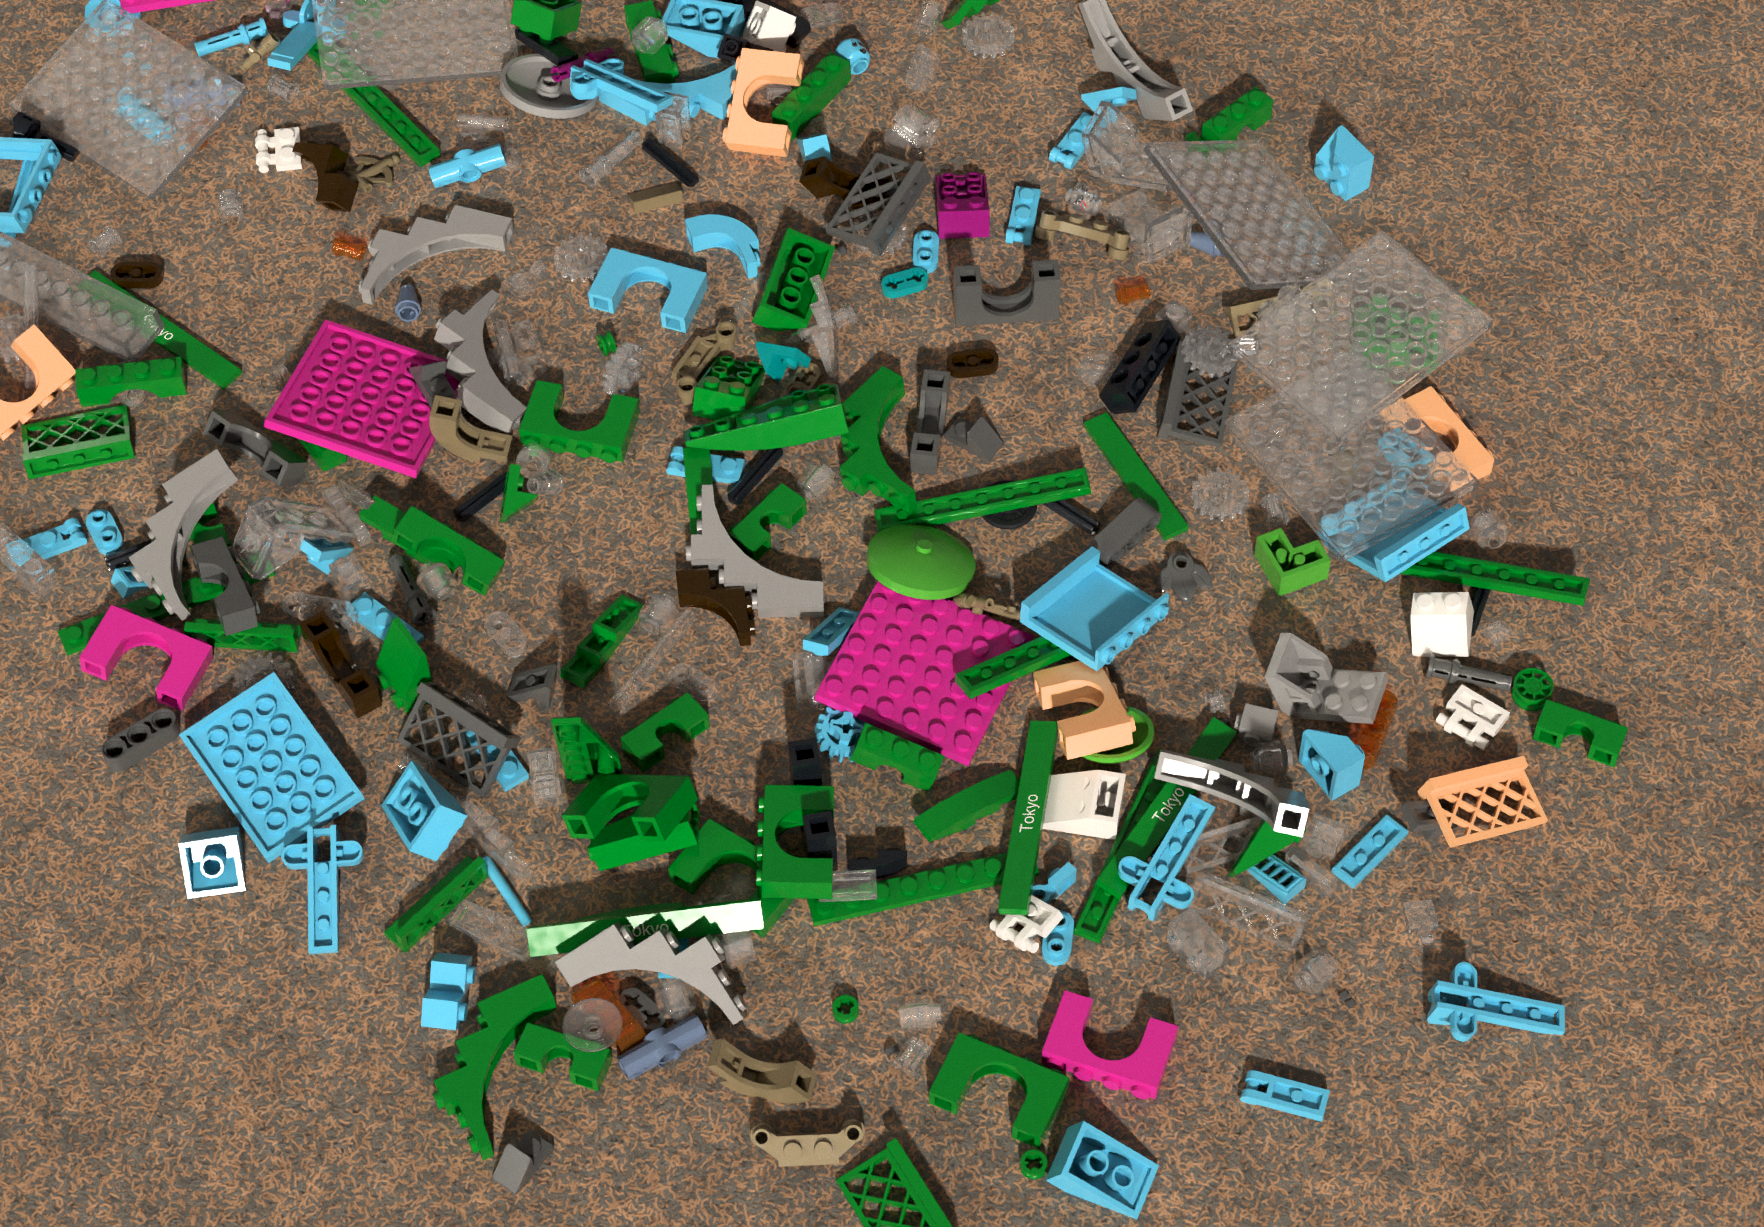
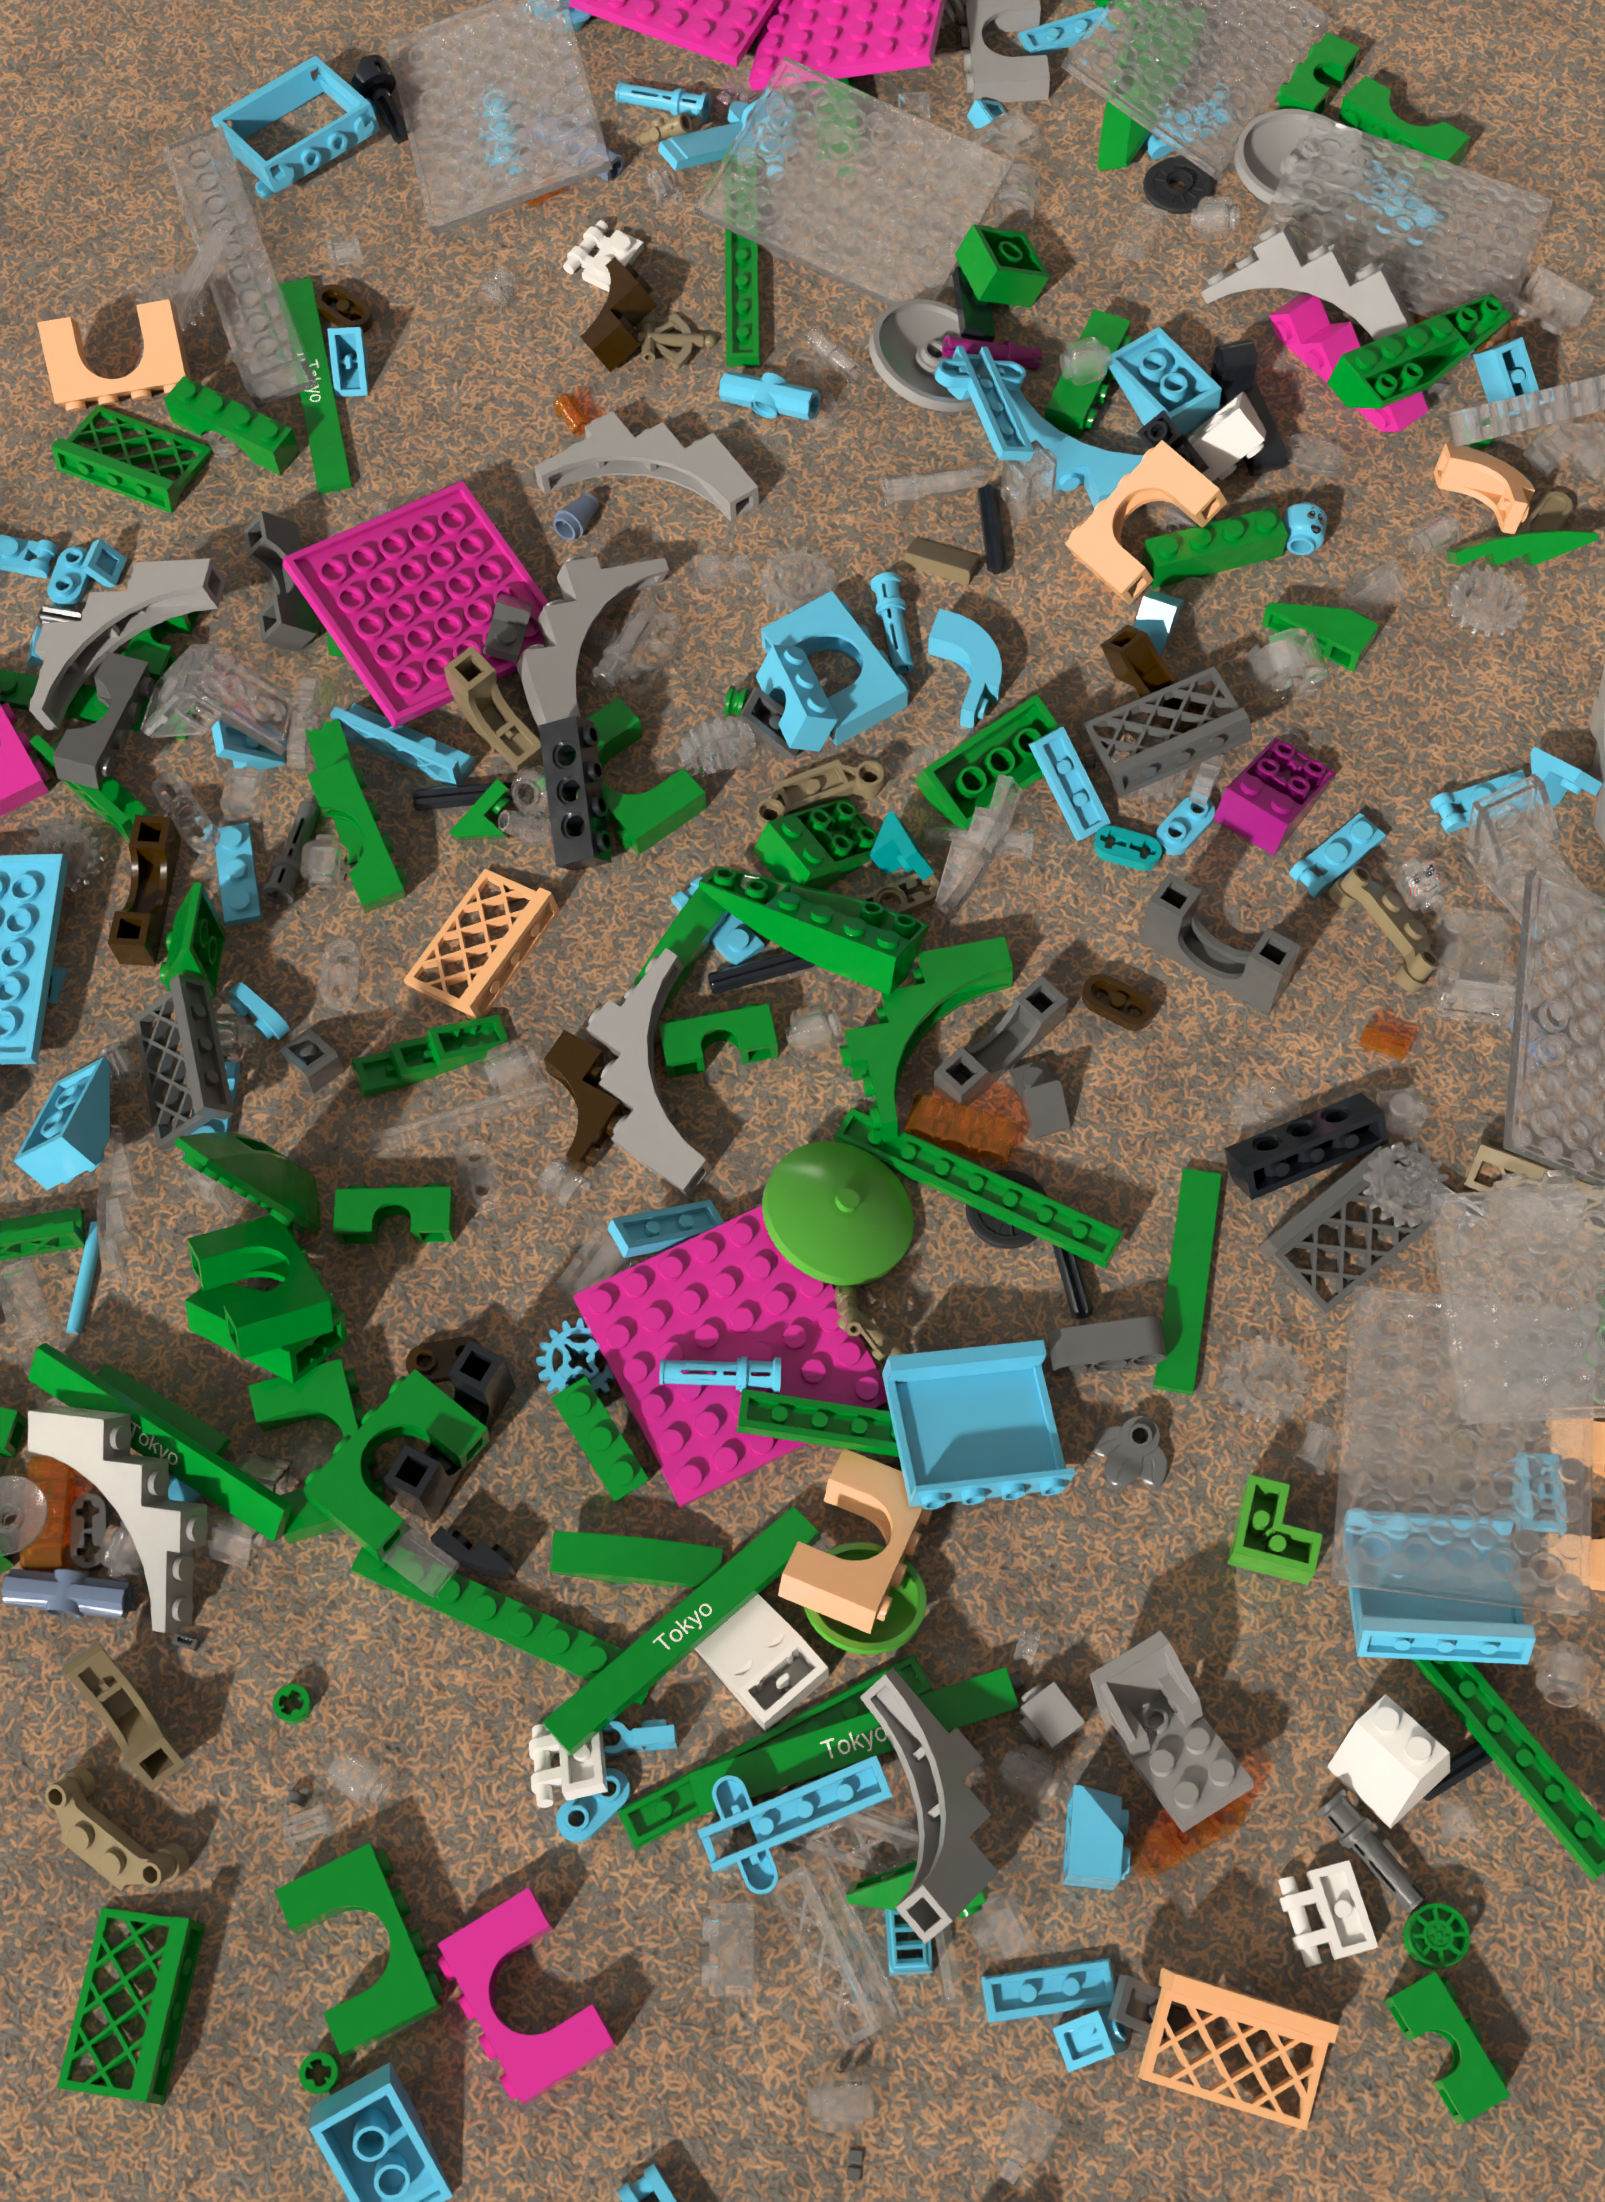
camera: 40 degrees right, 10 degrees up
none -> medium azure plate [80,539,128,588]
none -> dark grey piece [171,1633,200,1652]
none -> medium azure plate [228,982,290,1041]
none -> medium azure slope [327,327,369,397]
none -> medium azure fence [330,703,476,786]
none -> light nougat fence [404,869,560,1020]
none -> dark brown plate [406,1337,481,1384]
none -> clear wheel [537,1157,592,1210]
none -> black brick [539,716,612,871]
none -> medium azure pin [659,1356,781,1394]
none -> dark grey slope [739,687,800,759]
none -> medium azure arch [756,645,838,752]
none -> medium azure pin [870,572,915,675]
none -> clear orange beam [903,1095,1020,1166]
none -> medium azure plate [1028,726,1111,841]
none -> medium azure bracket [1052,2006,1128,2072]
none -> clear beam [1189,751,1228,806]
none -> green slope [1262,602,1379,672]

